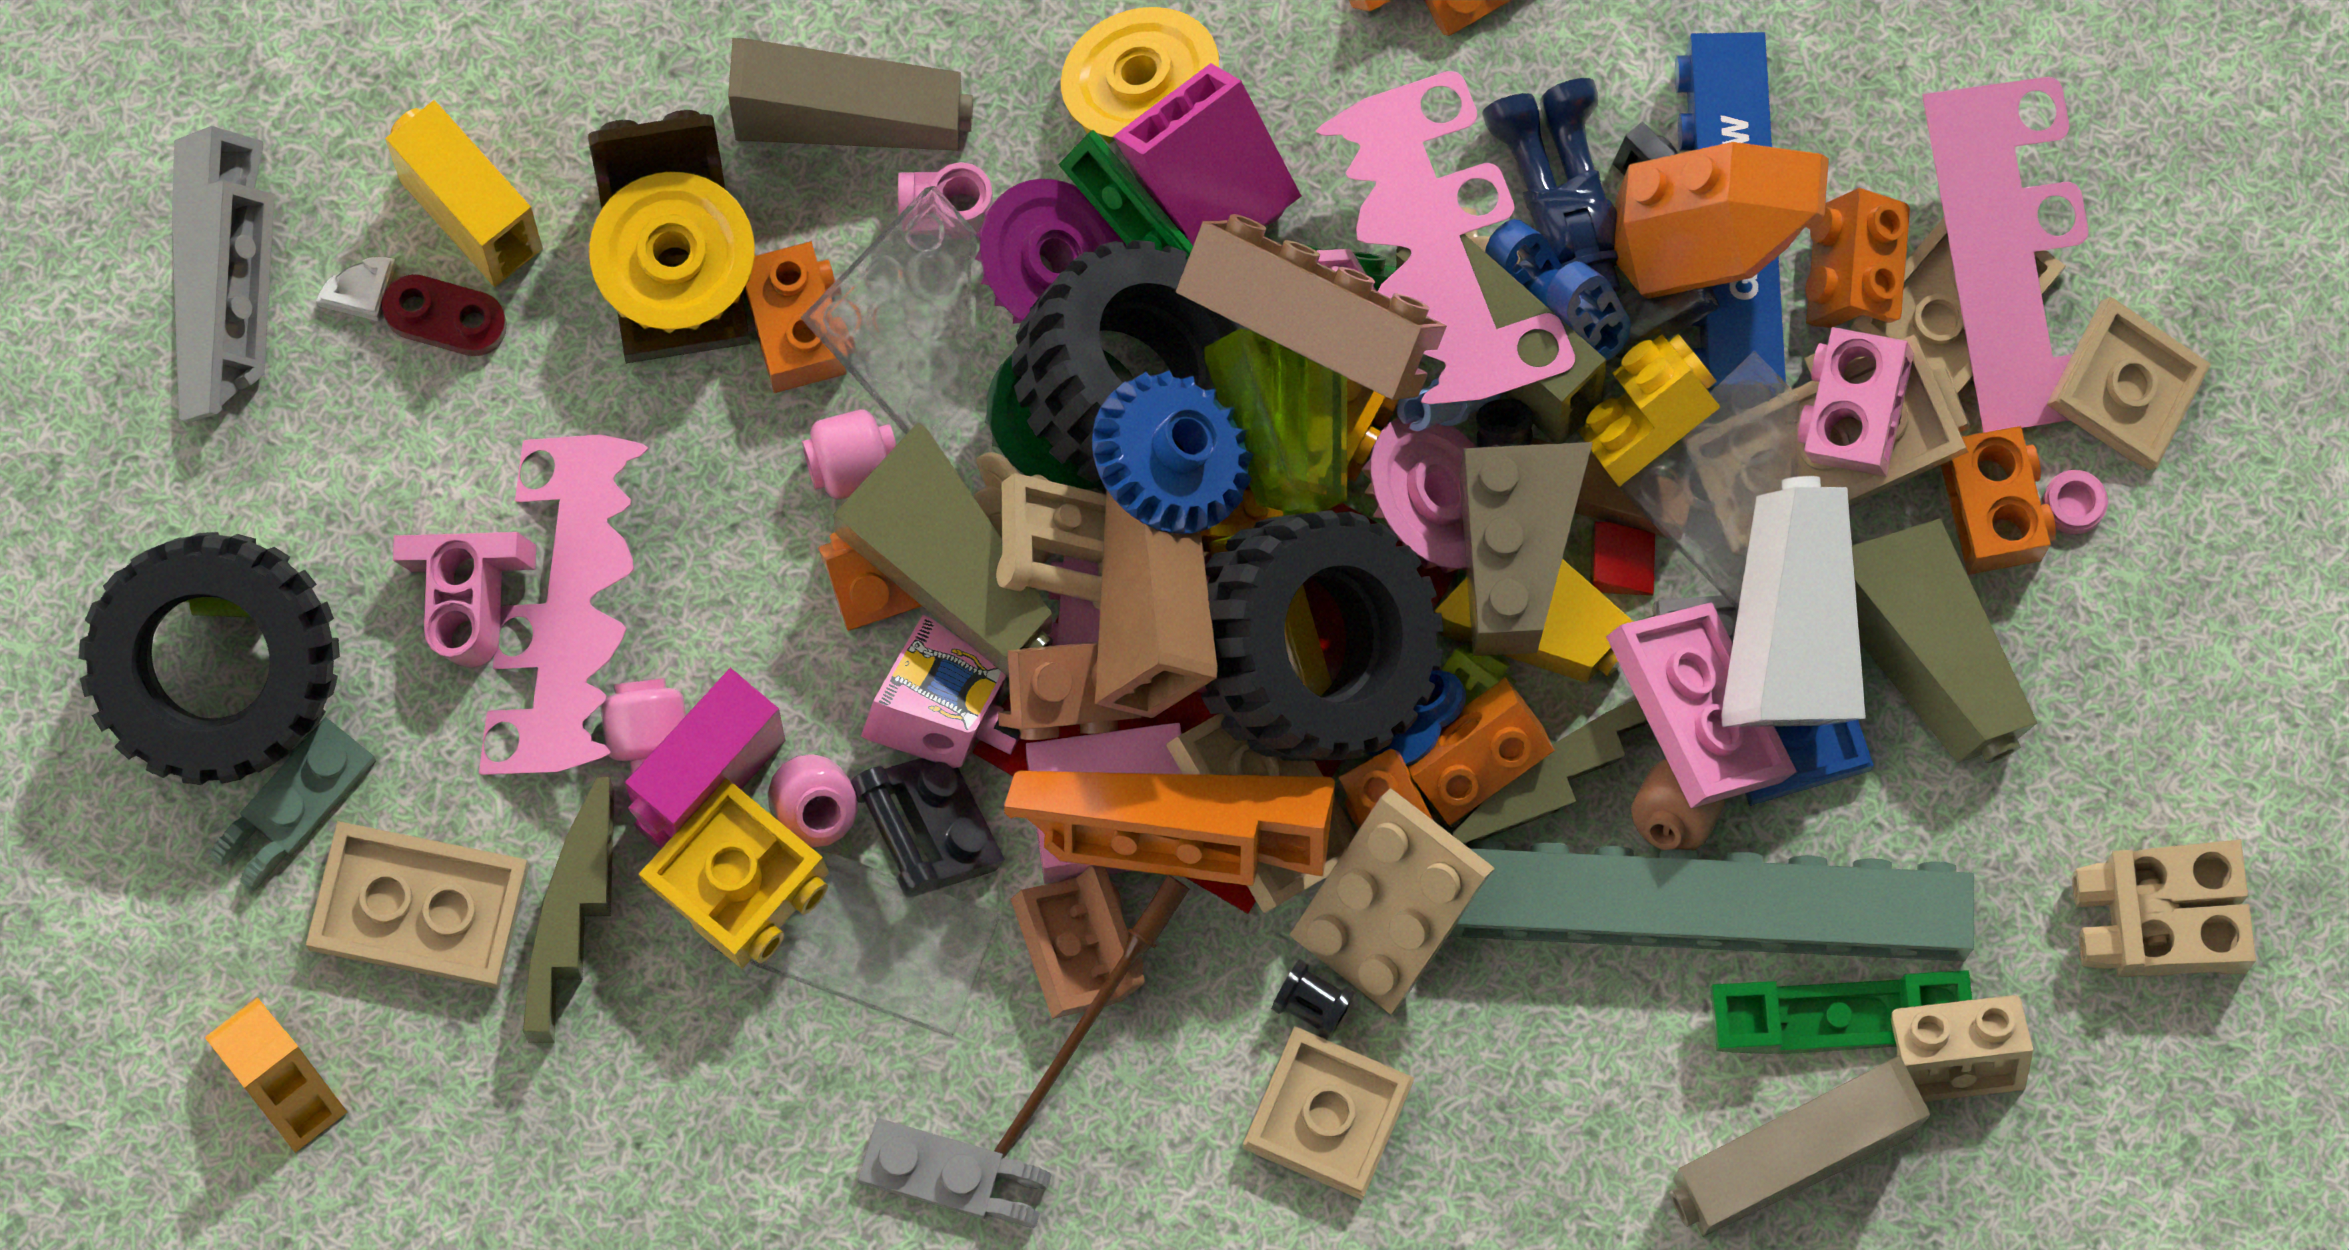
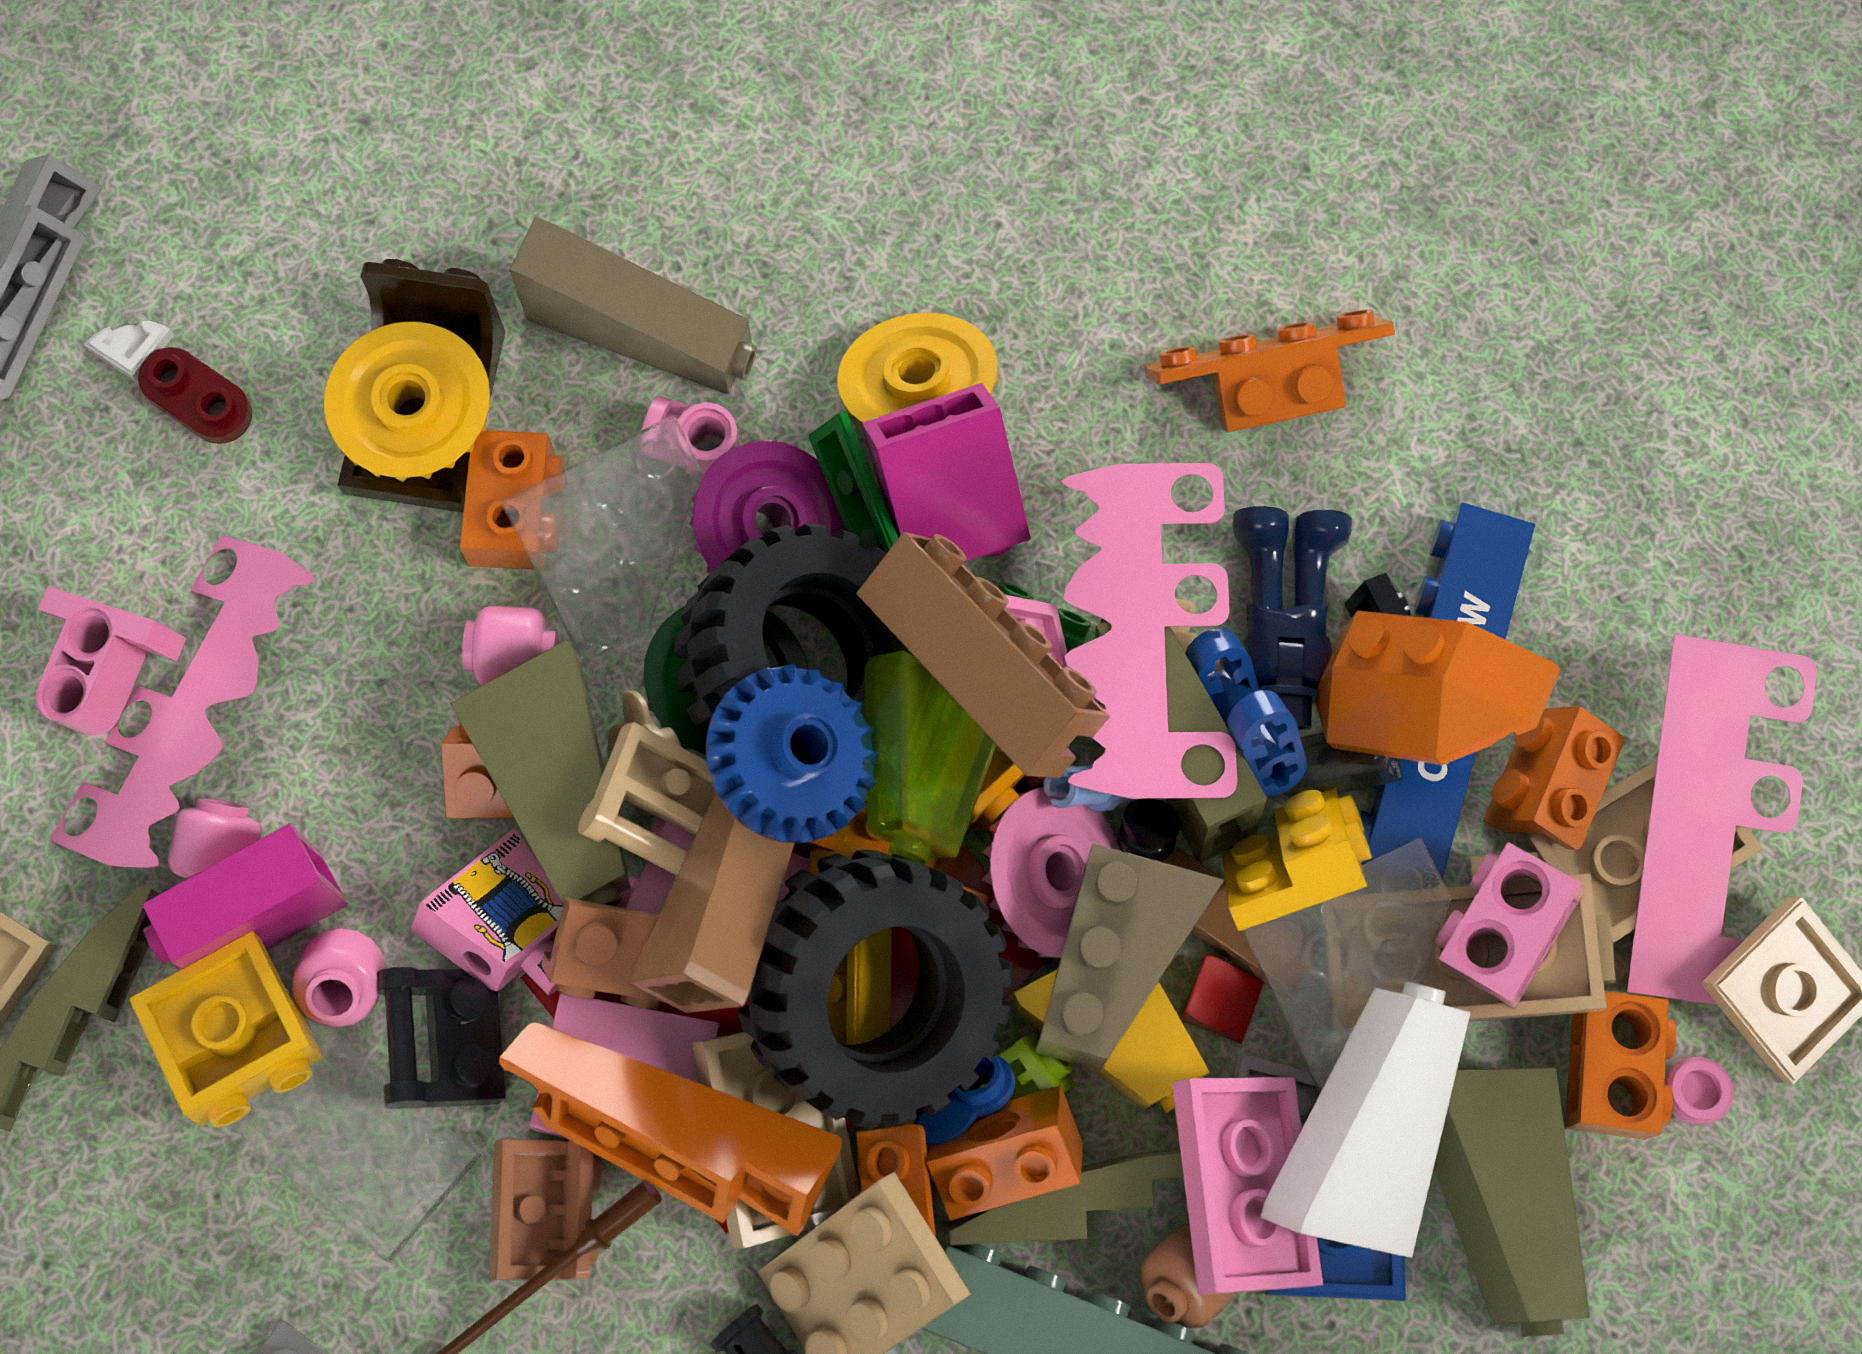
camera: 20 degrees right, 0 degrees up
yellow brick [385,100,543,287] -> none

